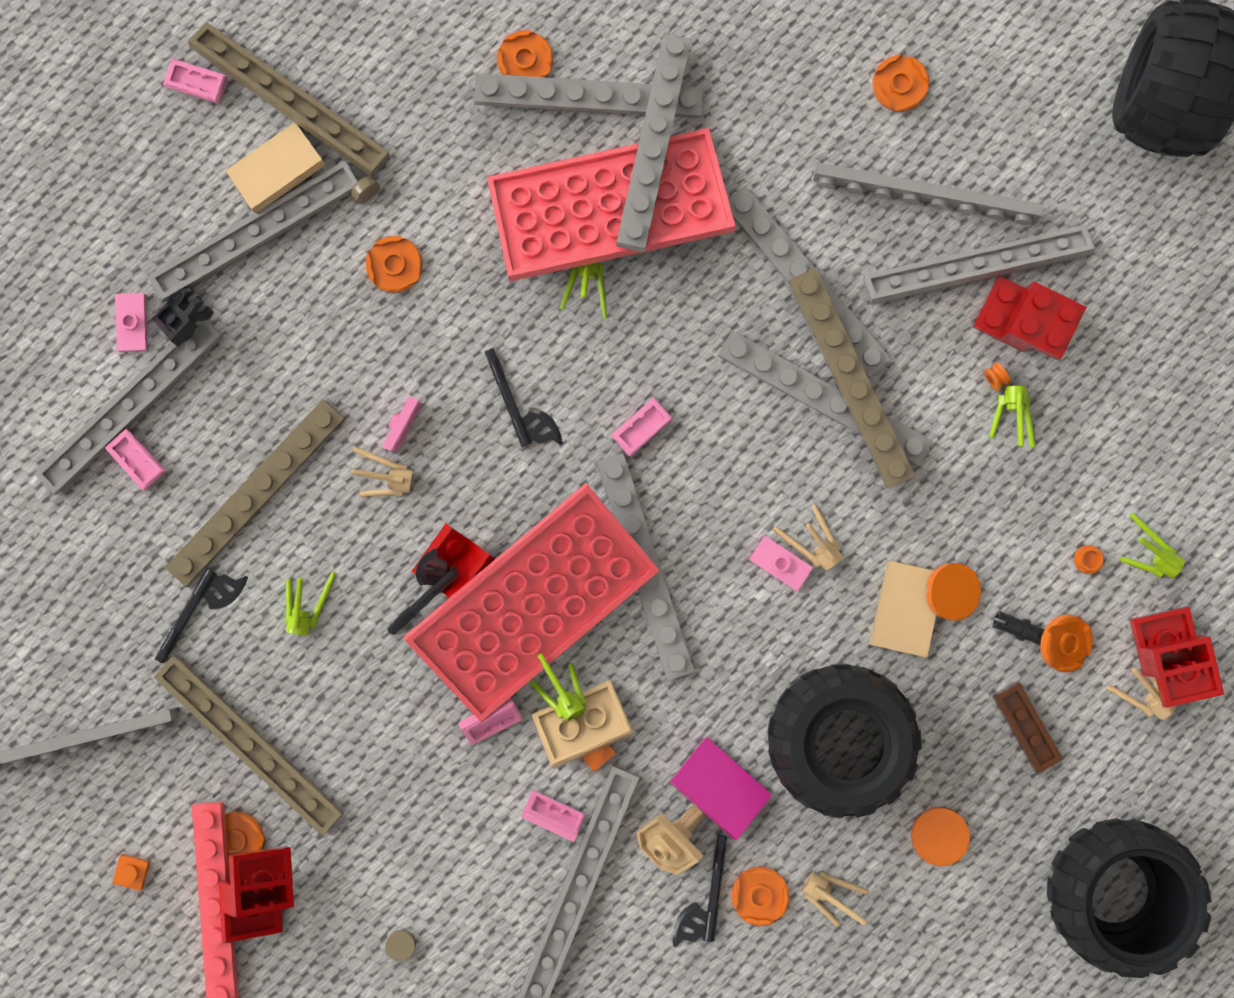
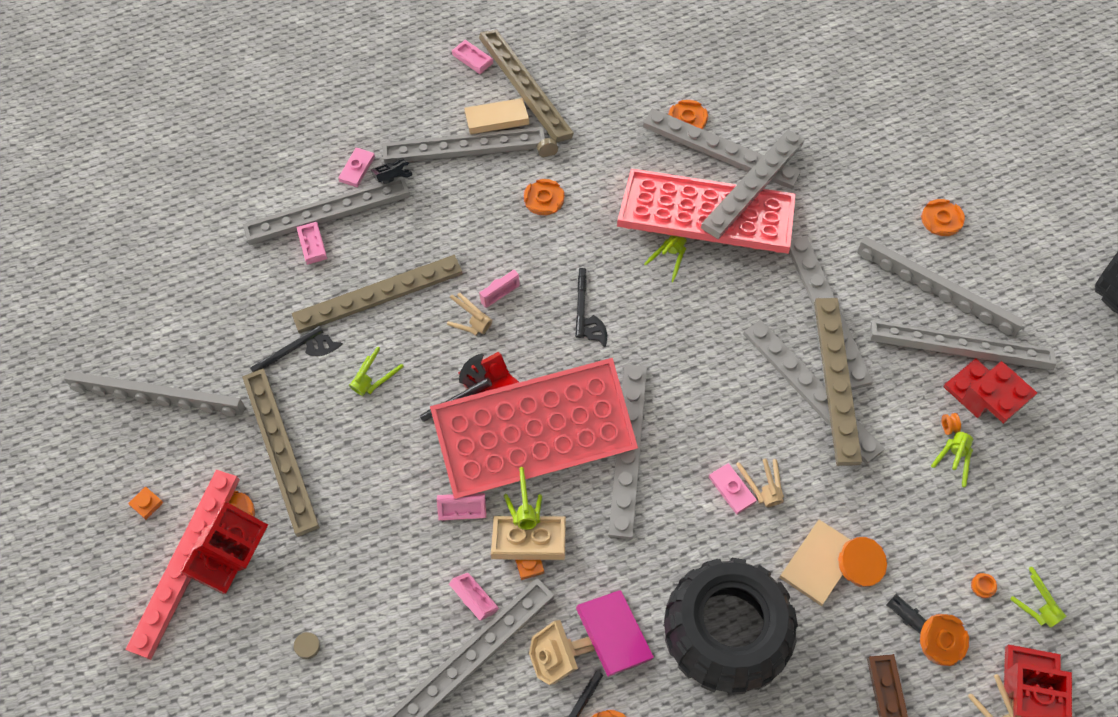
camera: 25 degrees right, 25 degrees down
bright pink plate [611,398,673,457] -> none

